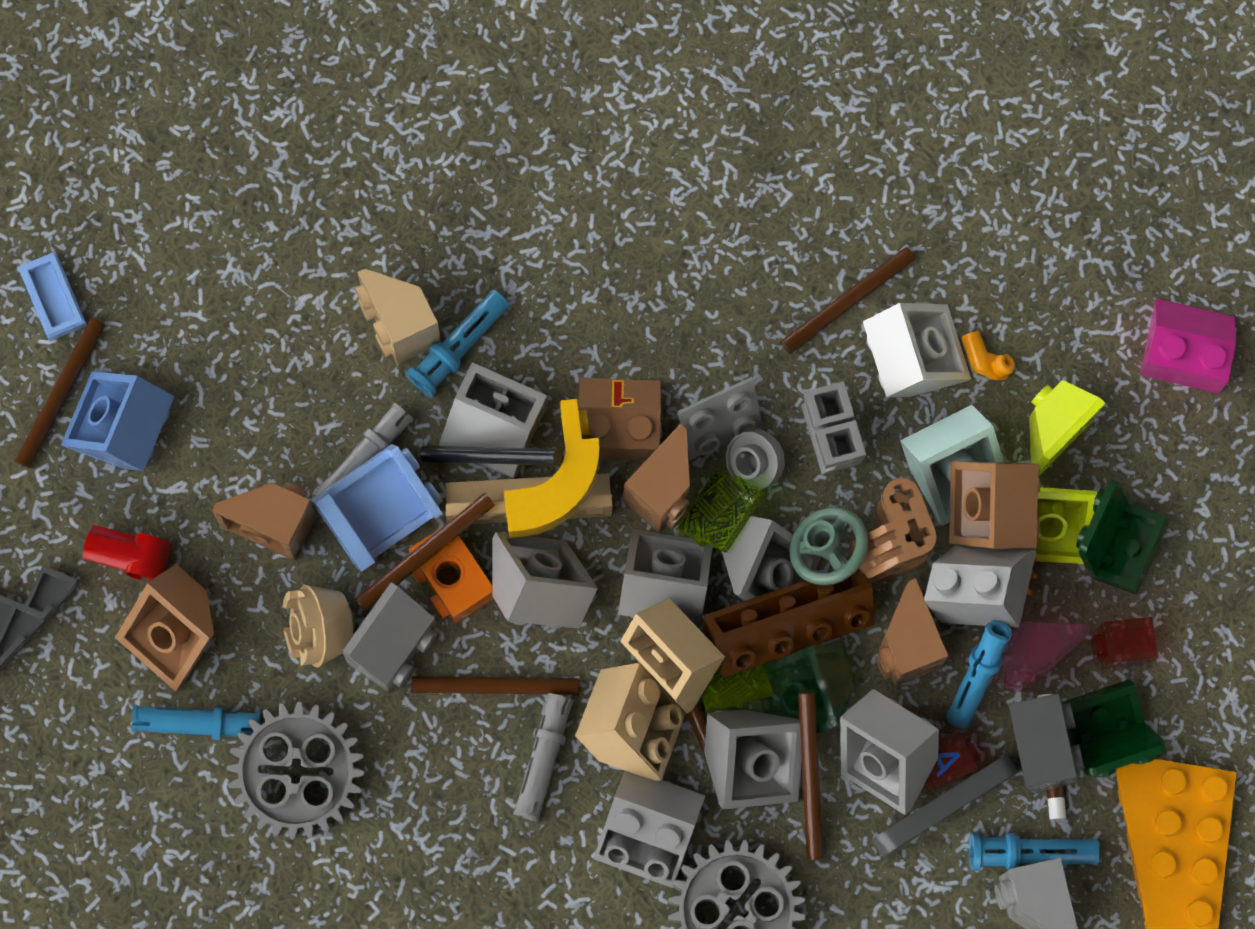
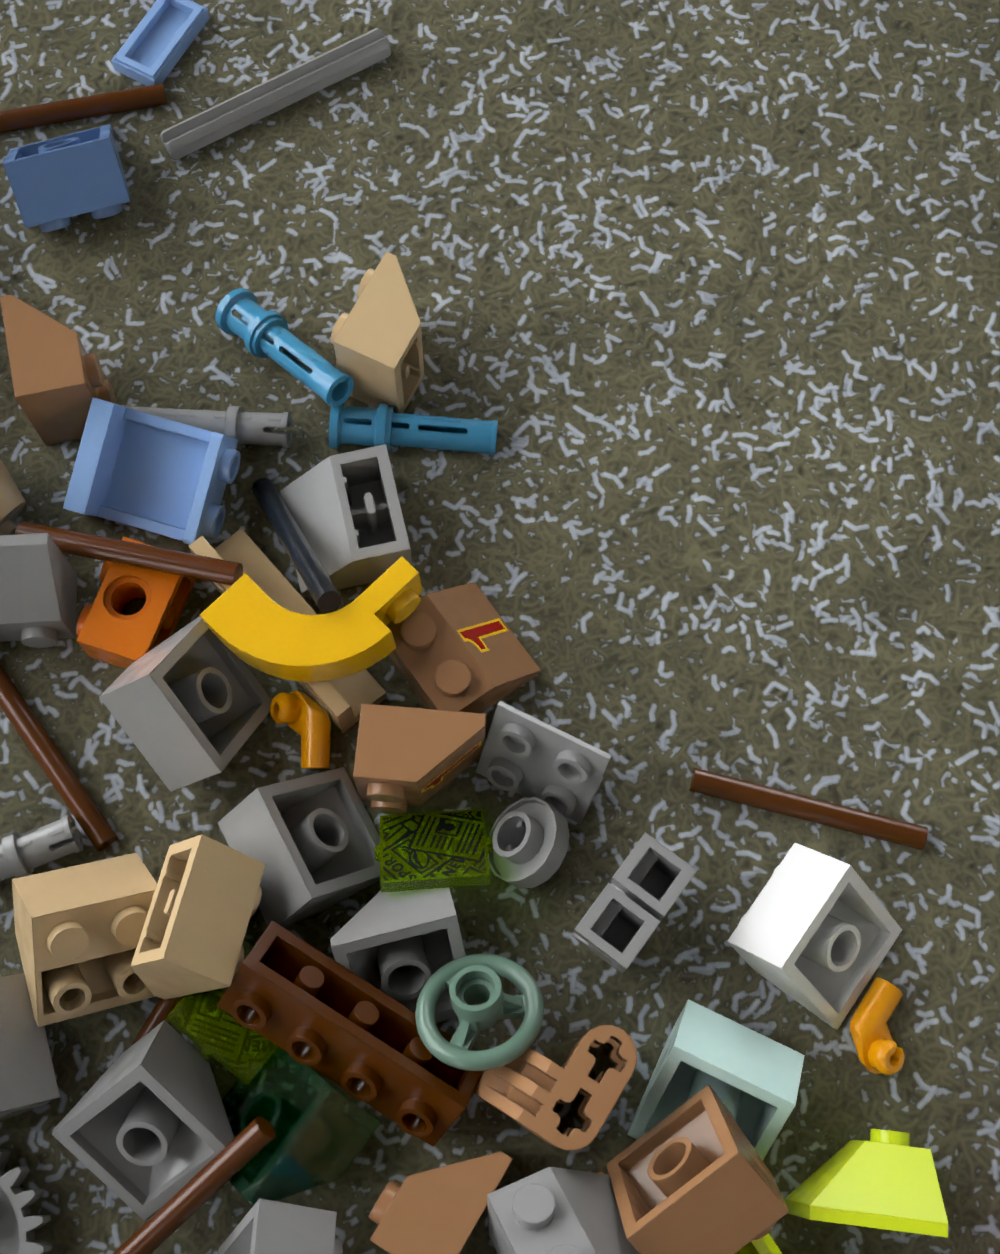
camera: 55 degrees right, 5 degrees down
none -> light grey axle [160,28,391,160]
none -> dark azure pin [215,288,354,407]
none -> light orange arm [270,690,331,769]

